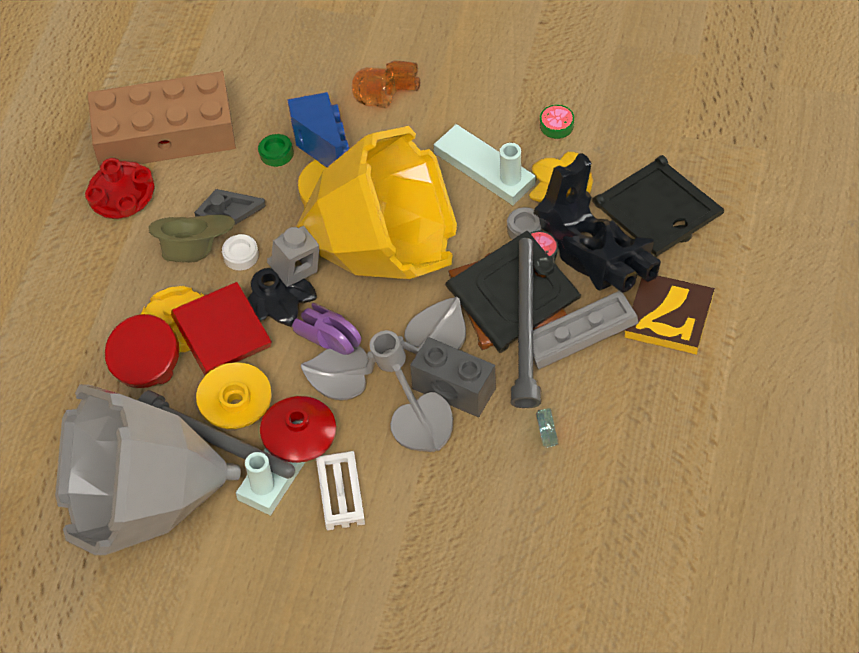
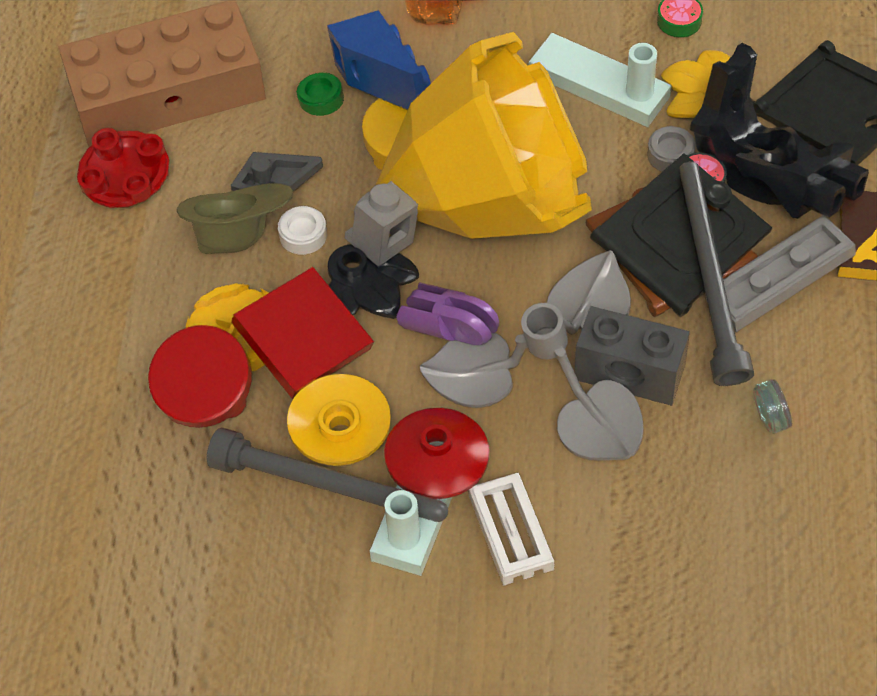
camera: 10 degrees left, 0 degrees up
light grey piece [55,384,241,555] -> none

